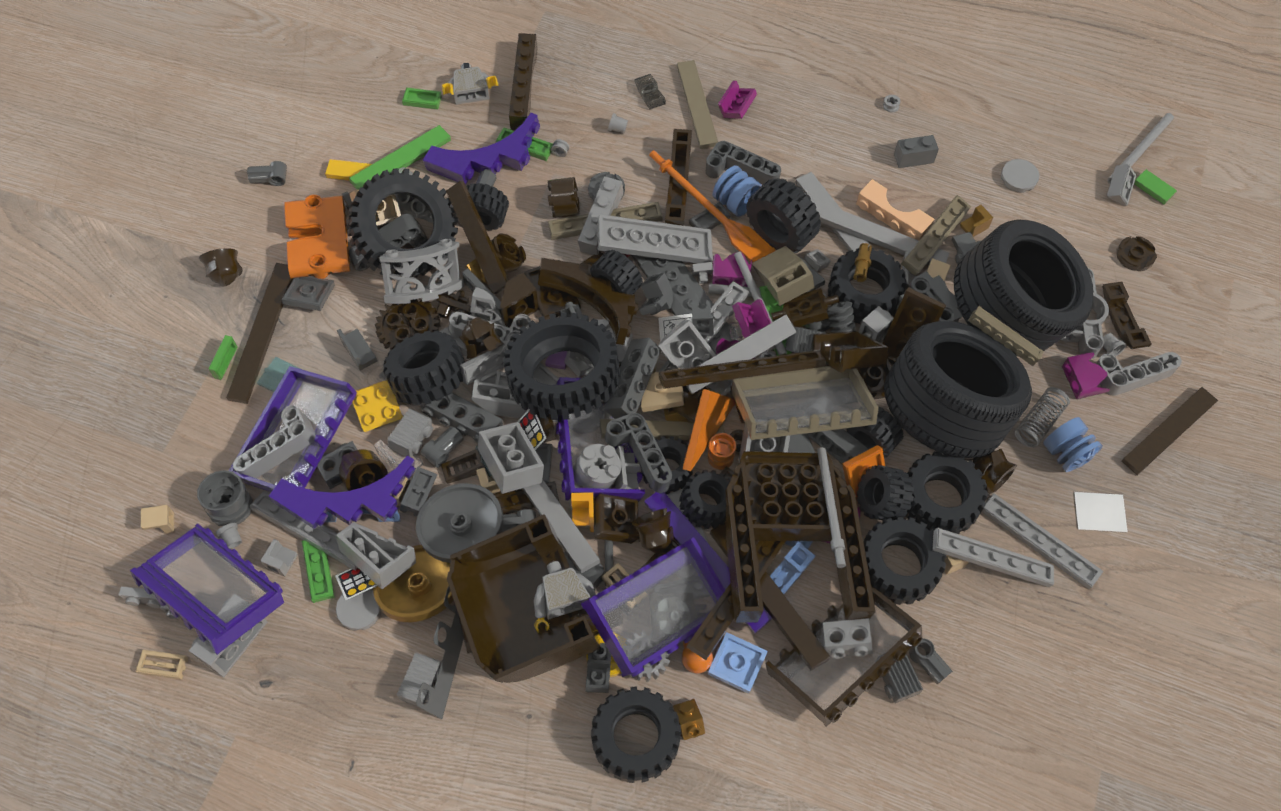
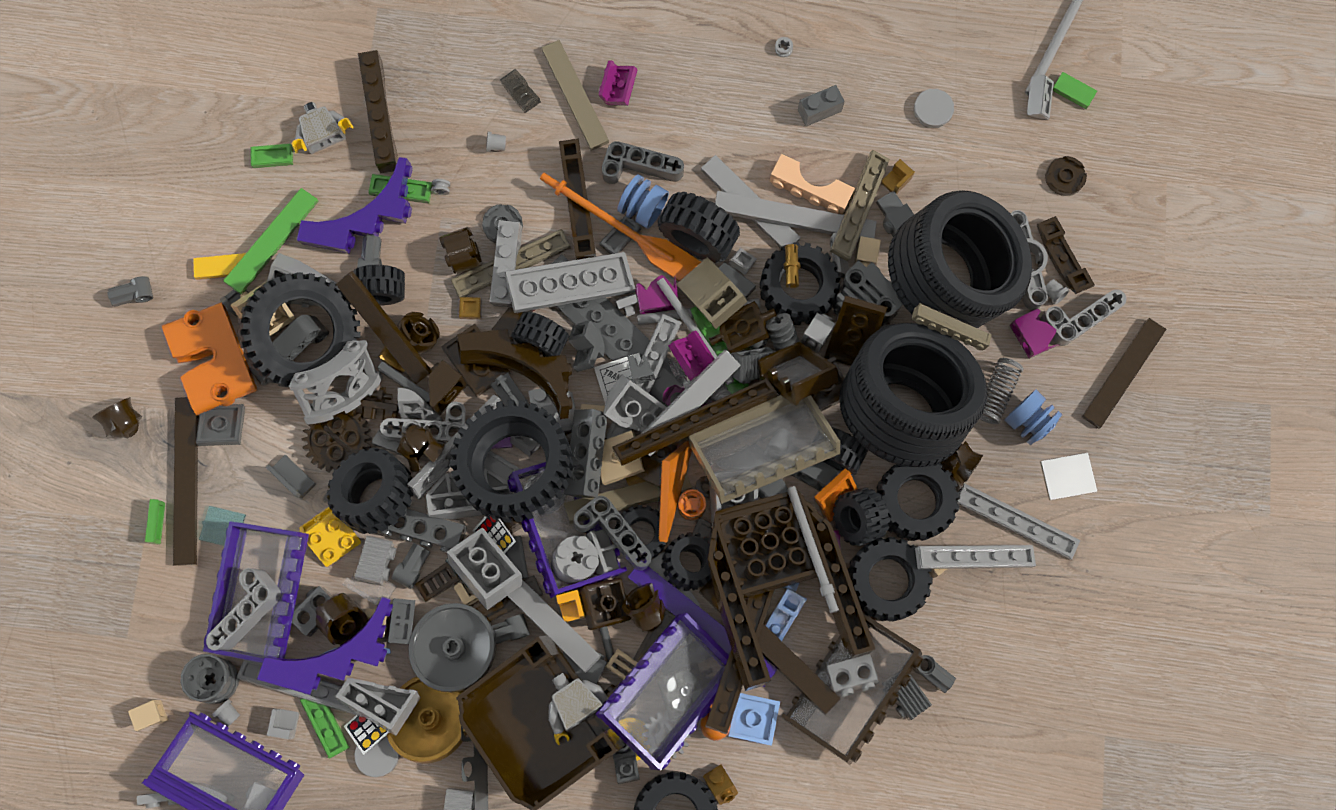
camera: 15 degrees left, 15 degrees up
none -> pearl gold tile [459,297,481,319]

